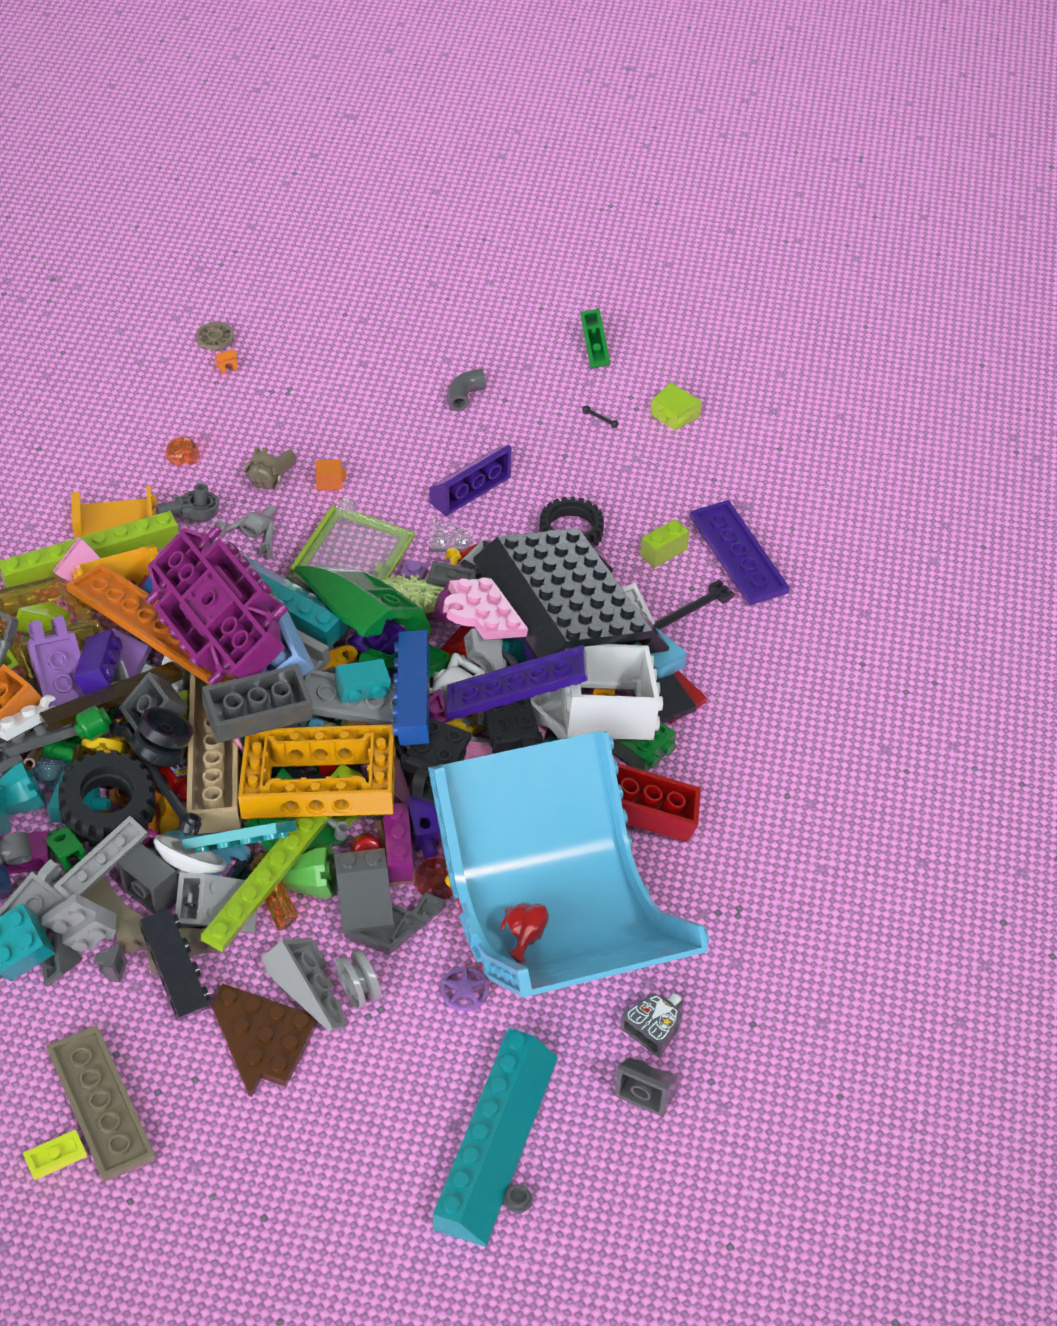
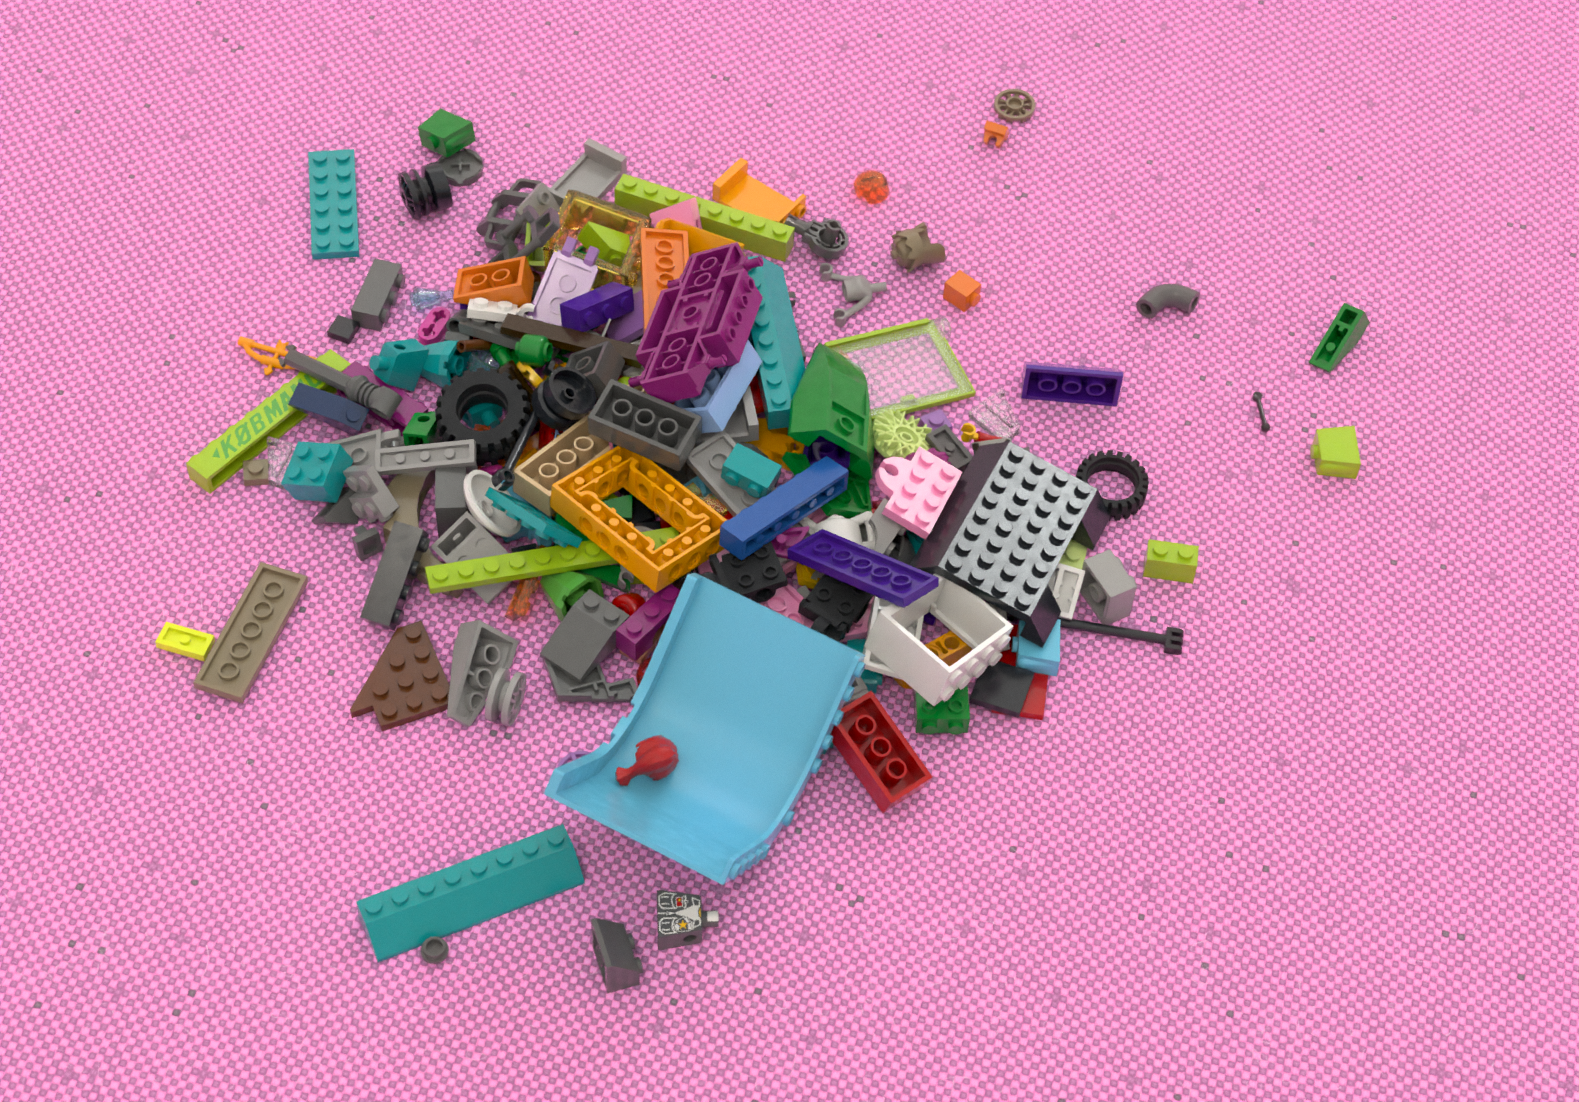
camera: 45 degrees right, 5 degrees up
dark purple plate [690,500,790,606] -> none
none -> brick [1080,549,1137,625]

